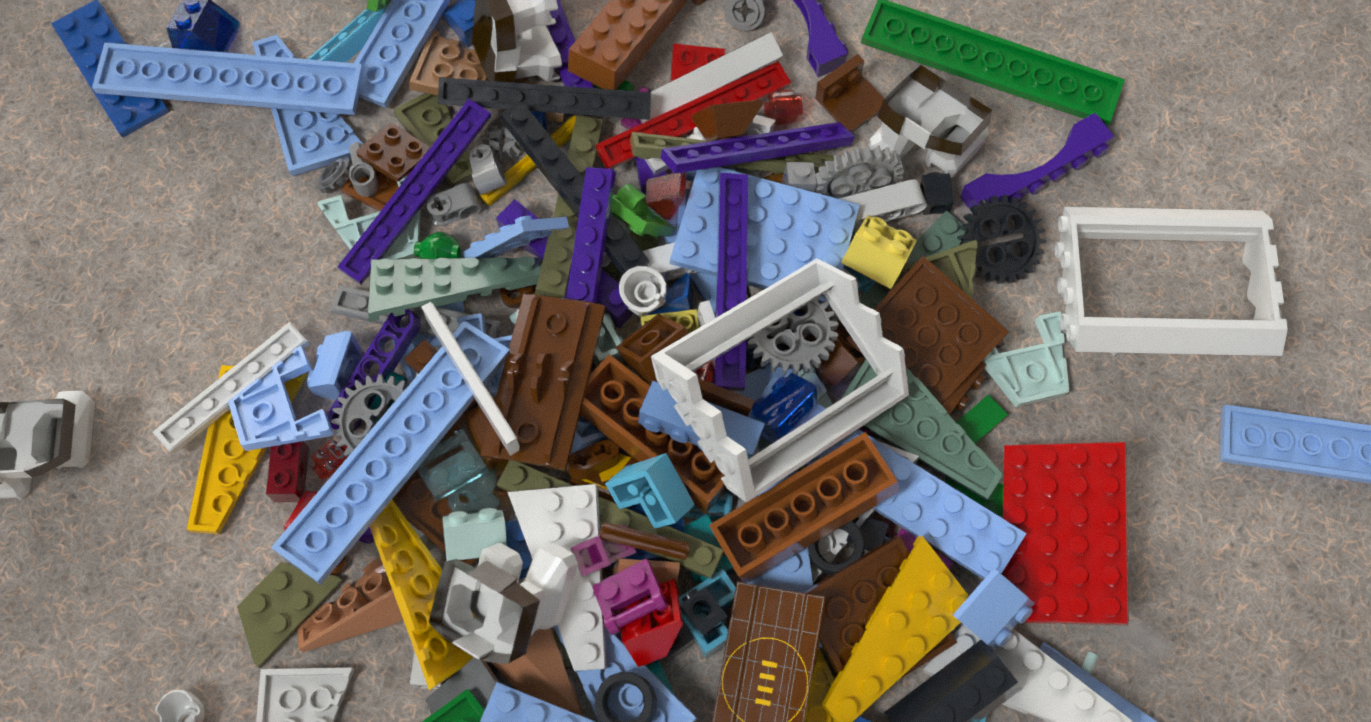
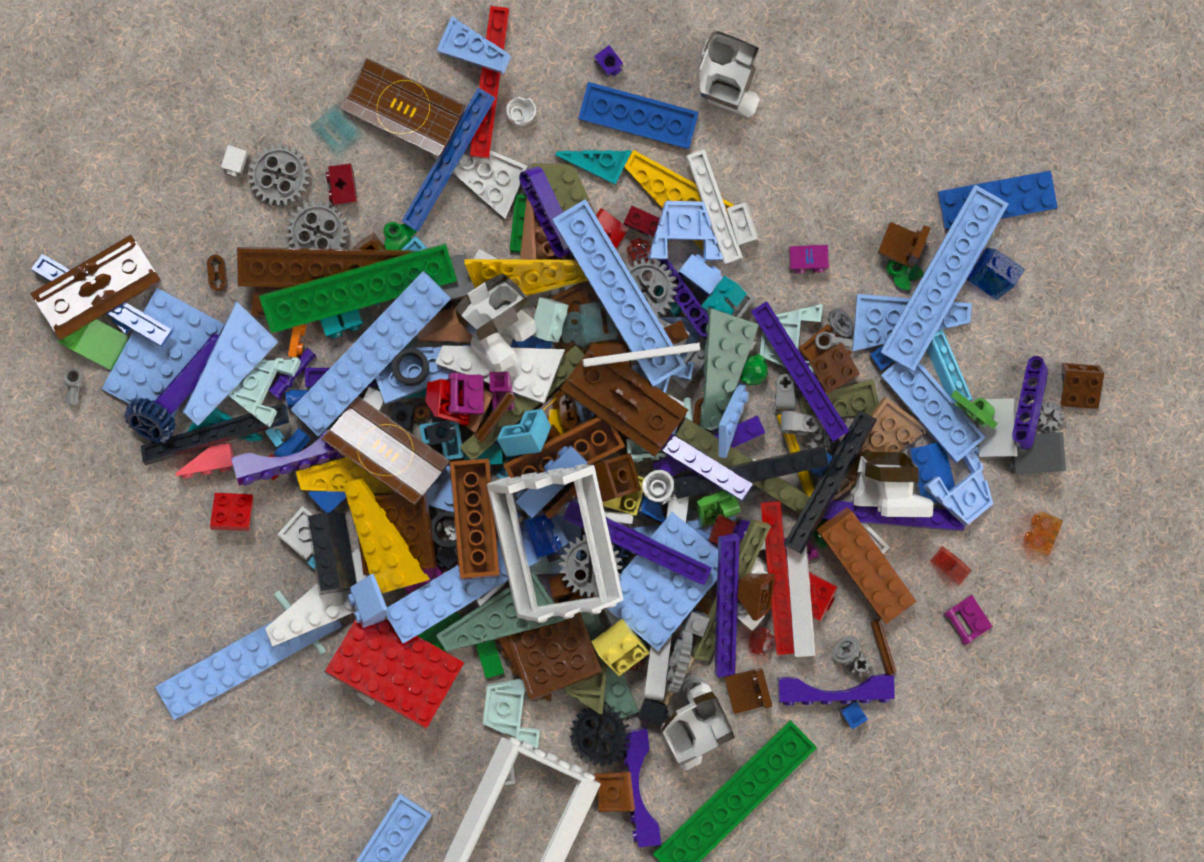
camera: 110 degrees right, 20 degrees up
none -> black brick [391,402,415,429]
none -> reddish brown plate [413,403,430,422]
none -> green tile [510,194,527,252]
none -> dark purple beam [519,166,571,258]
none -> teal wing [555,150,632,185]
none -> blue plate [578,82,699,150]
none -> dark purple brick [594,45,623,77]
none -> dark orange plate [594,772,635,812]
none -> teal piece [702,275,747,315]
none -> white panel [727,202,759,245]
none -> magenta brick [788,245,829,274]
none -> blue plate [869,345,894,370]
none -> reddish brown bracket [877,222,931,269]
none -> green plate [886,260,924,290]

